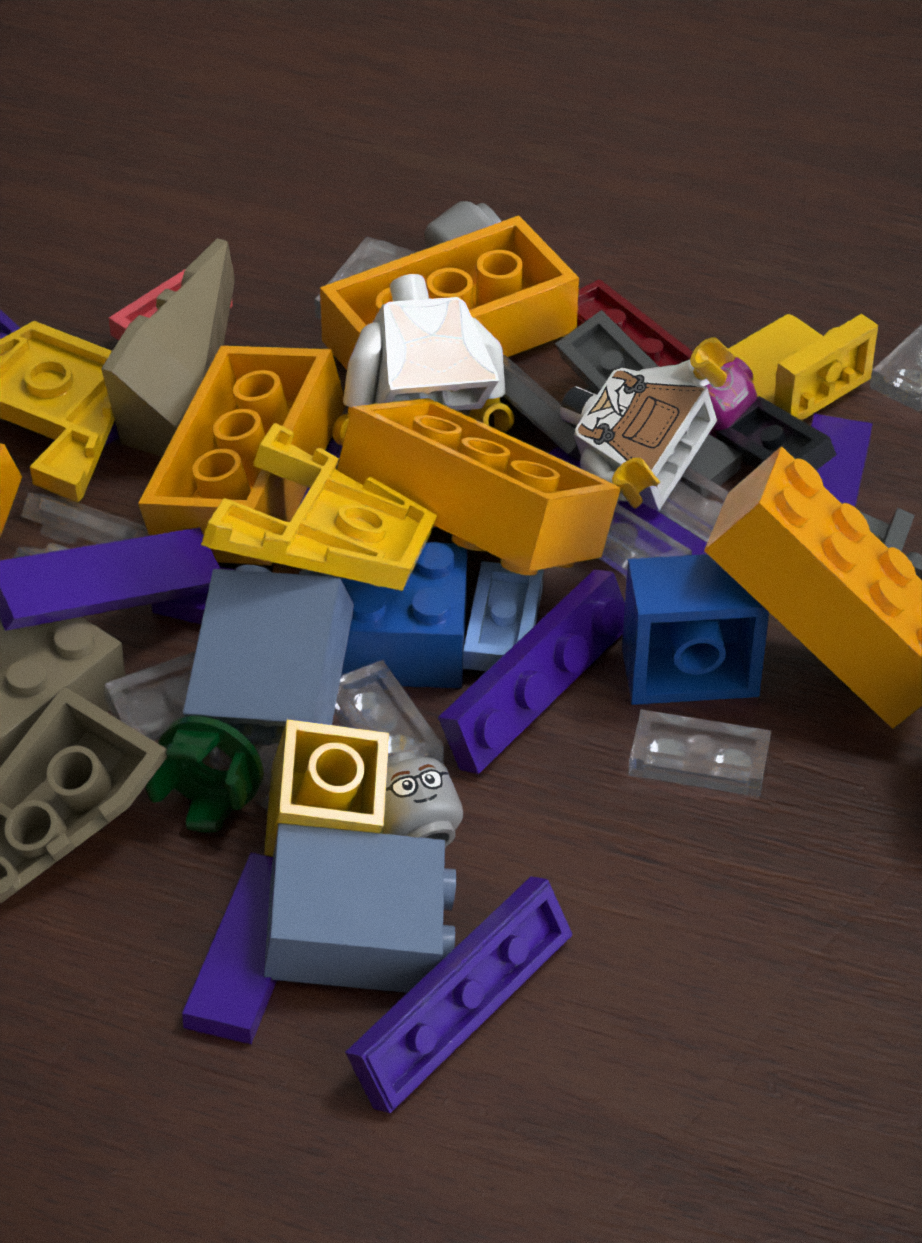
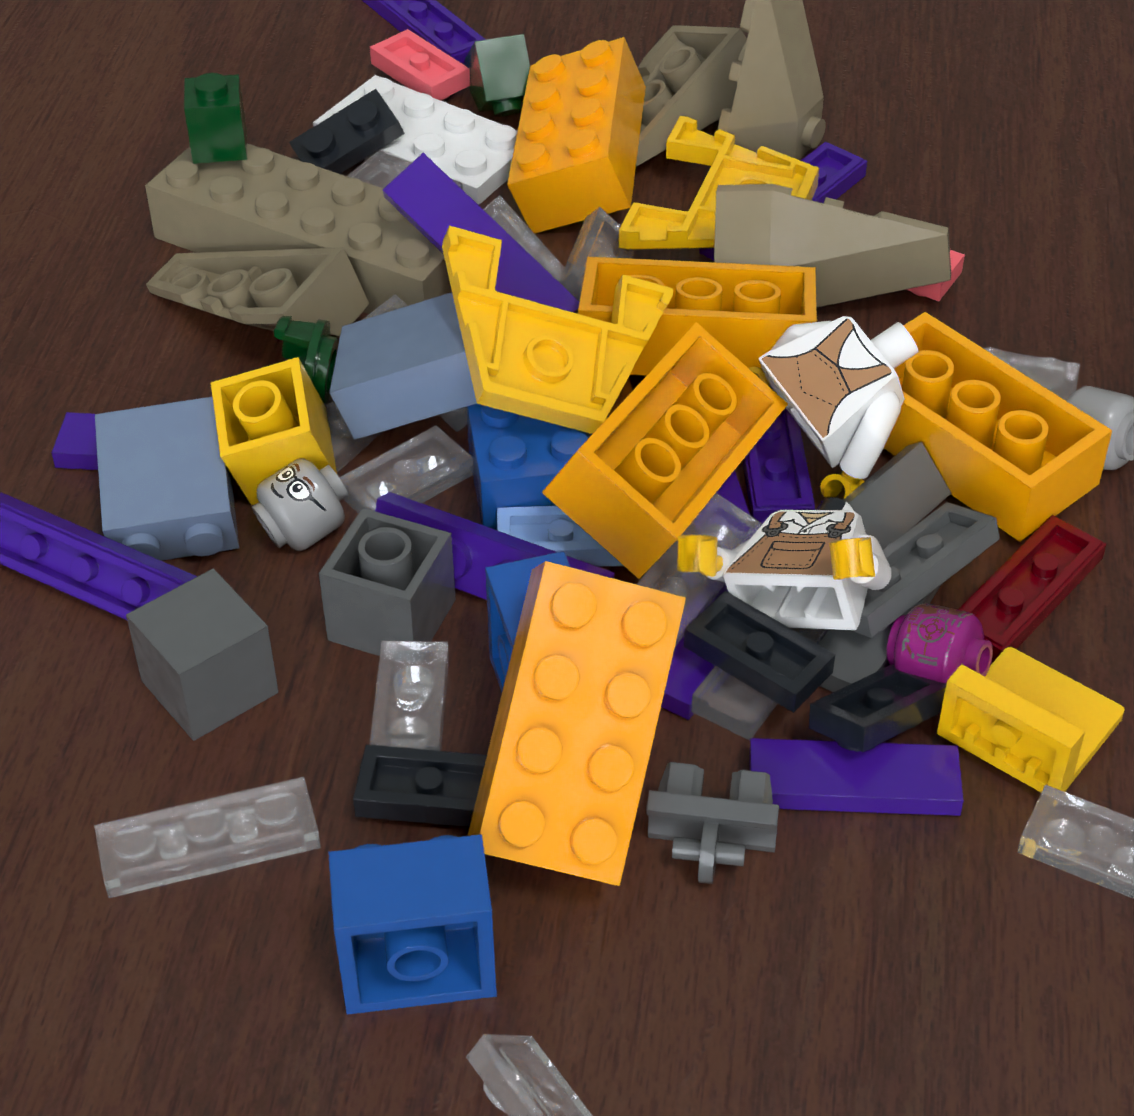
camera: 80 degrees right, 0 degrees up
none -> clear plate [94,777,321,898]
none -> dark grey head [126,568,279,741]
none -> dark grey head [319,508,456,667]
none -> black plate [353,744,487,827]
none -> black plate [684,591,835,713]

